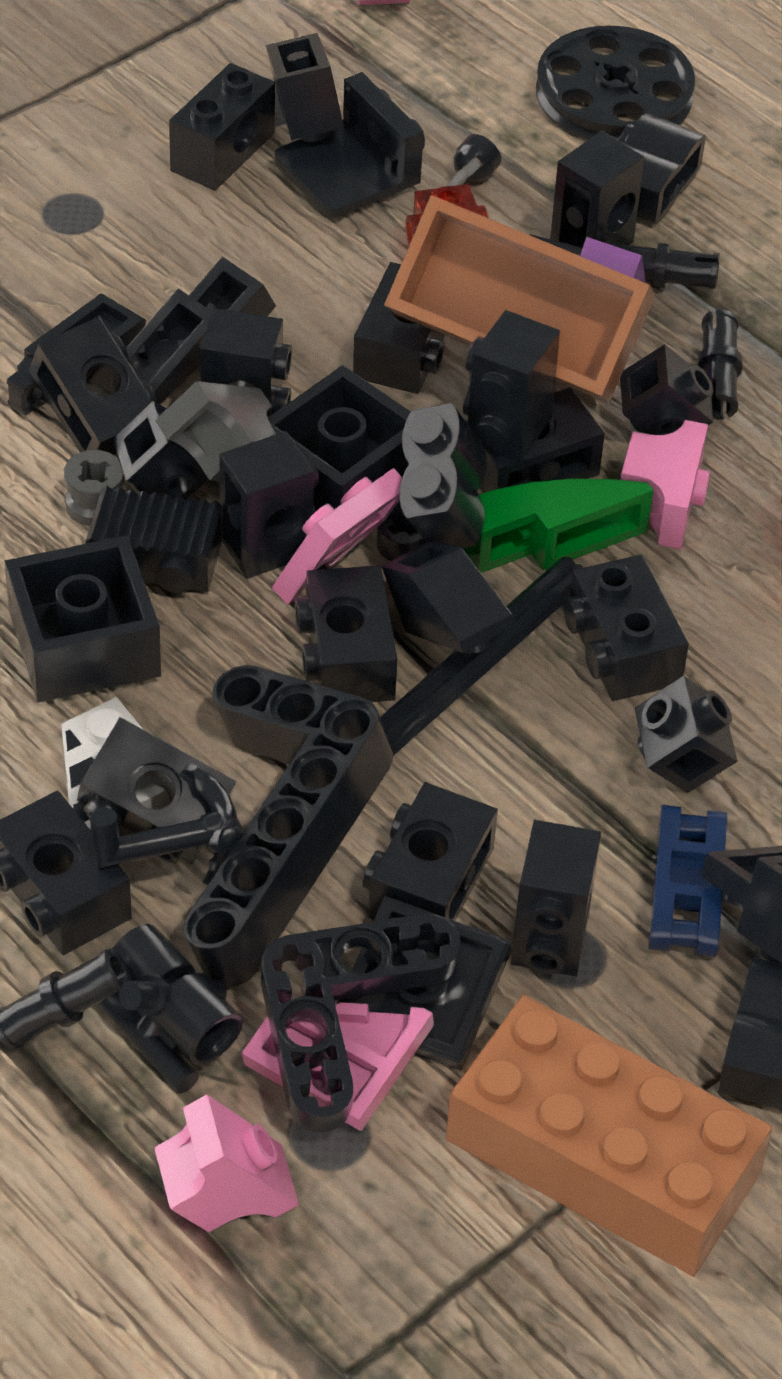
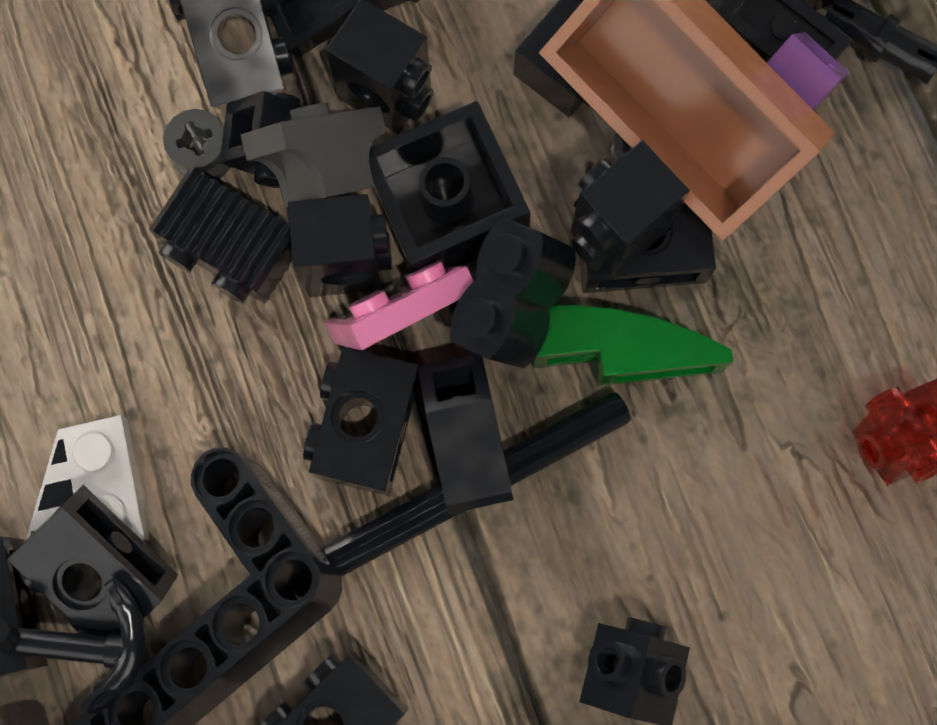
camera: 25 degrees right, 30 degrees up
black brick [4,535,161,703] -> none
black brick [563,554,689,702] -> none
black brick [620,344,713,435] -> none
bright pink brick [621,420,710,549] -> none
black pin [697,309,743,420] -> none

